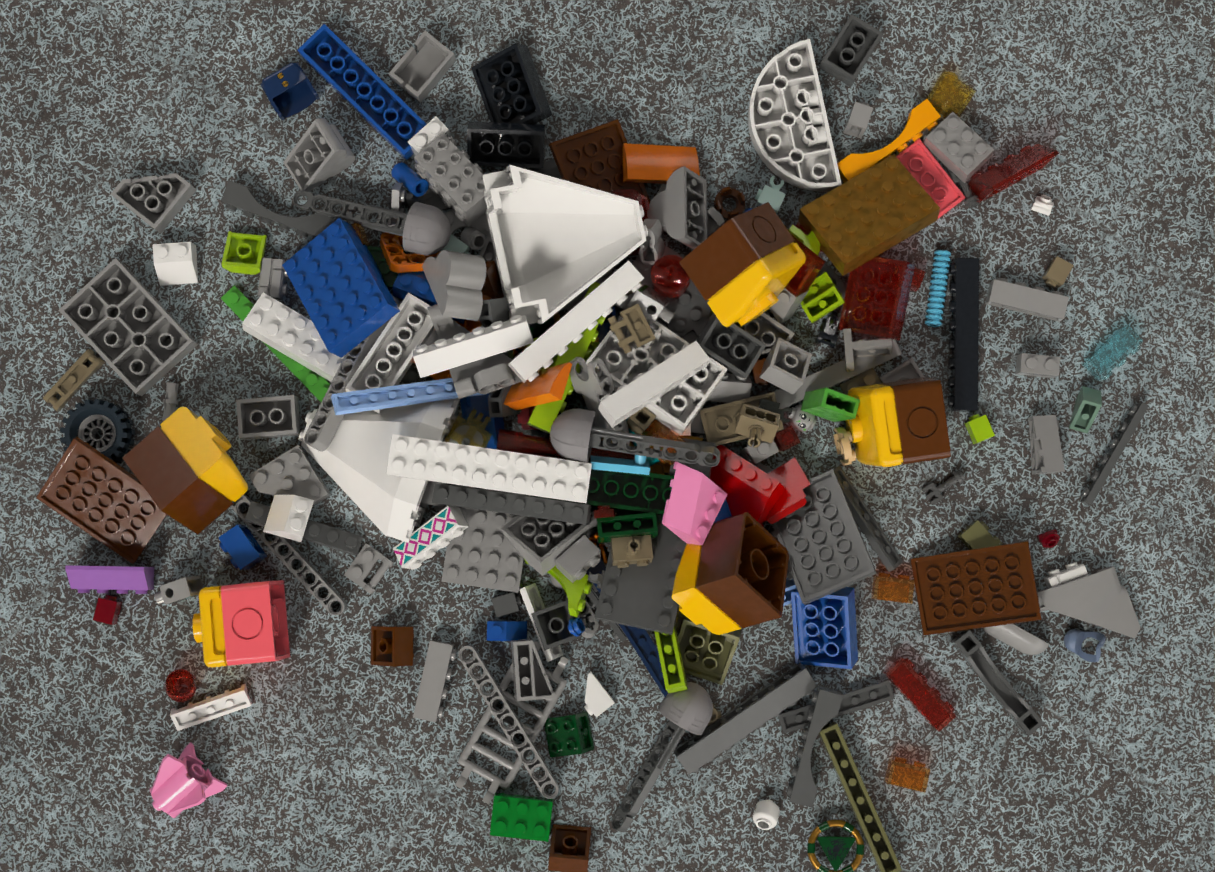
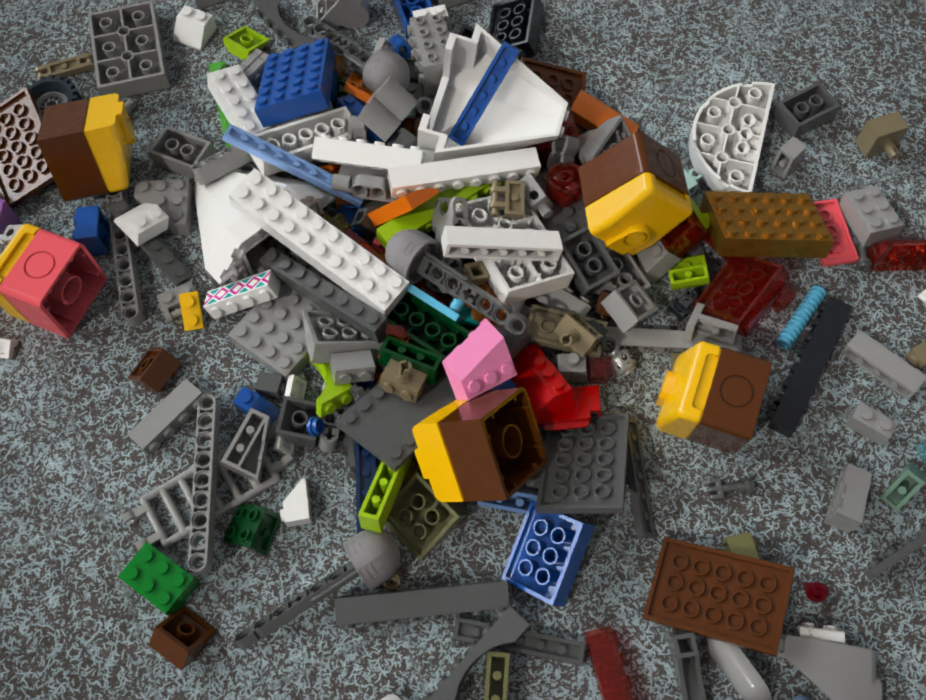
camera: 30 degrees right, 20 degrees down
bright green brick [801,388,860,422] -> none
tan plate [834,427,856,466] -> none
light orange arch [837,99,941,183] -> none
clear orange brick [871,572,915,604] -> none
clear yellow slope [926,70,976,117] -> none
lime brick [964,413,995,444] -> none
none -> yellow plate [178,291,205,331]
none -> blue plate [448,41,520,146]
none -> dark tan brick [855,111,909,161]

